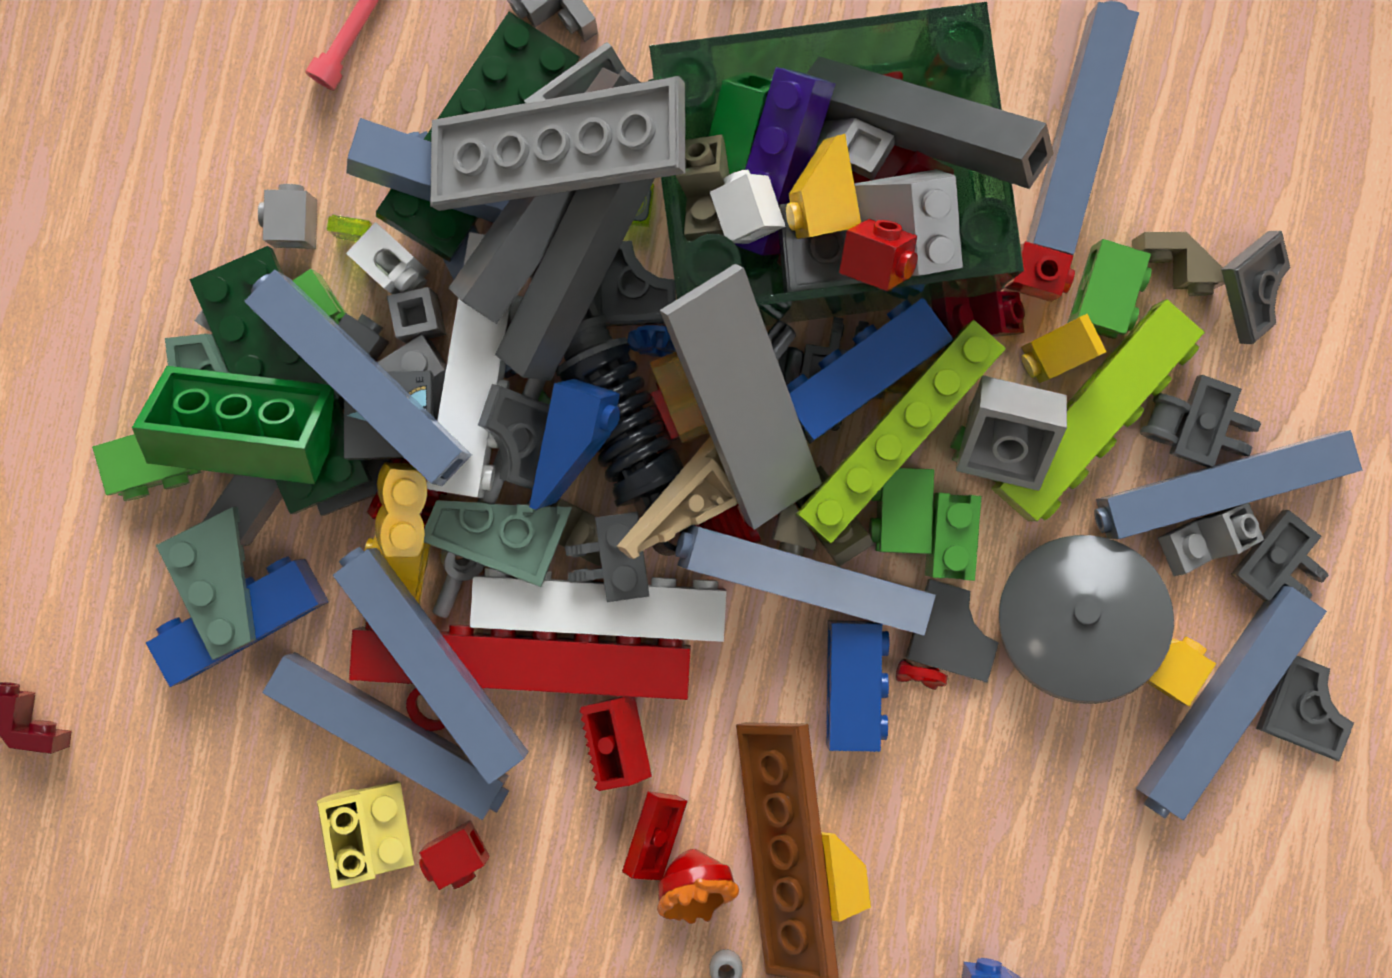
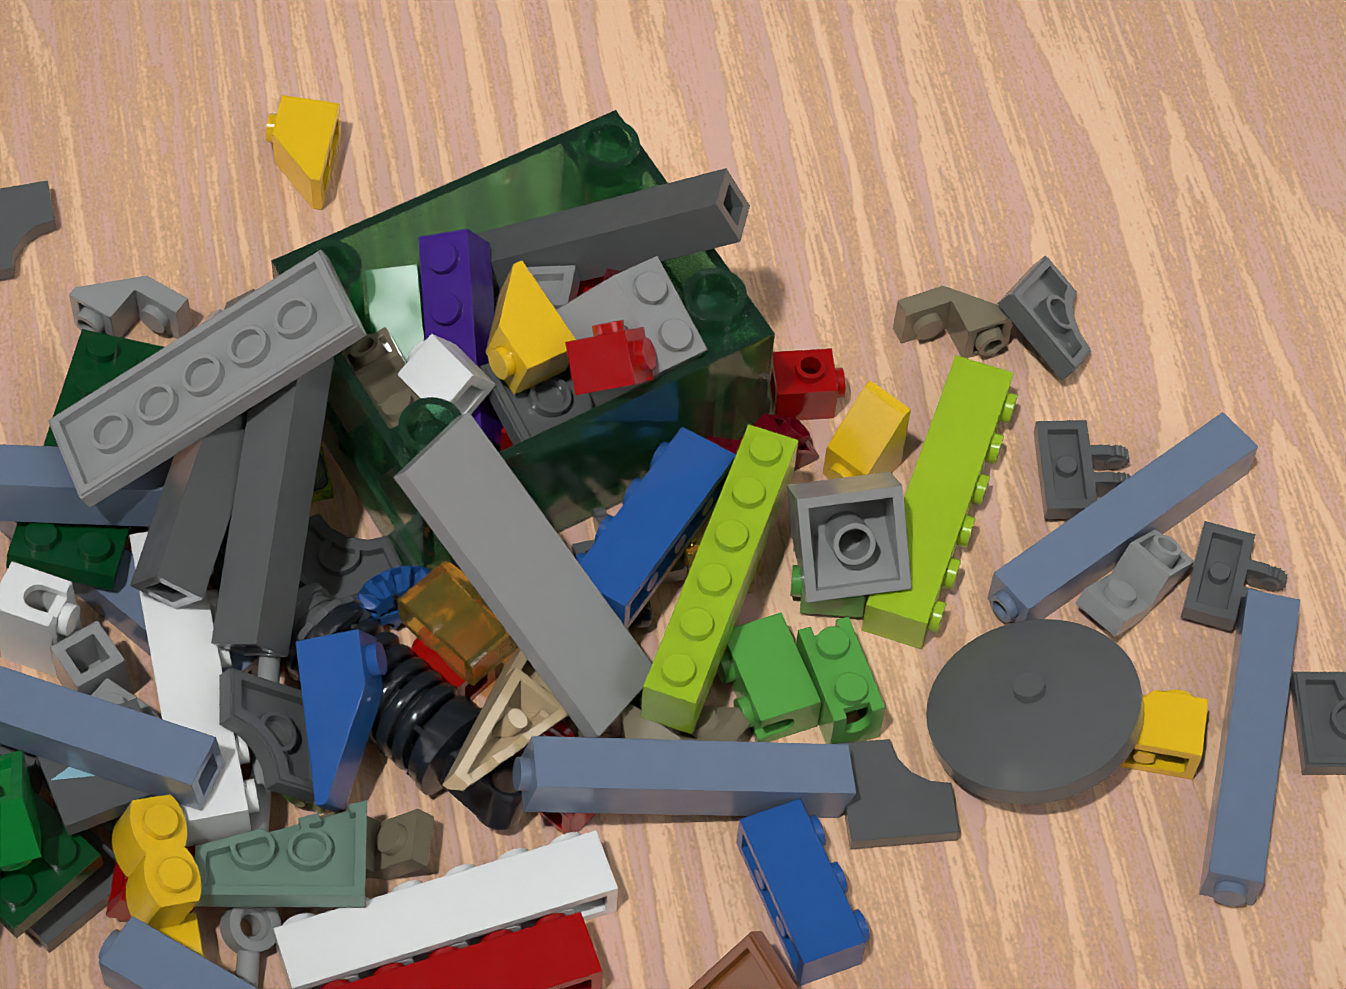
camera: 25 degrees left, 30 degrees down
dark grey hinge [565,512,650,602] -> none
red piece [896,660,948,690] -> none
sand blue brick [1027,1,1139,255] -> none
bright green brick [1067,239,1152,339] -> none
dark grey bush [1140,393,1191,446] -> none

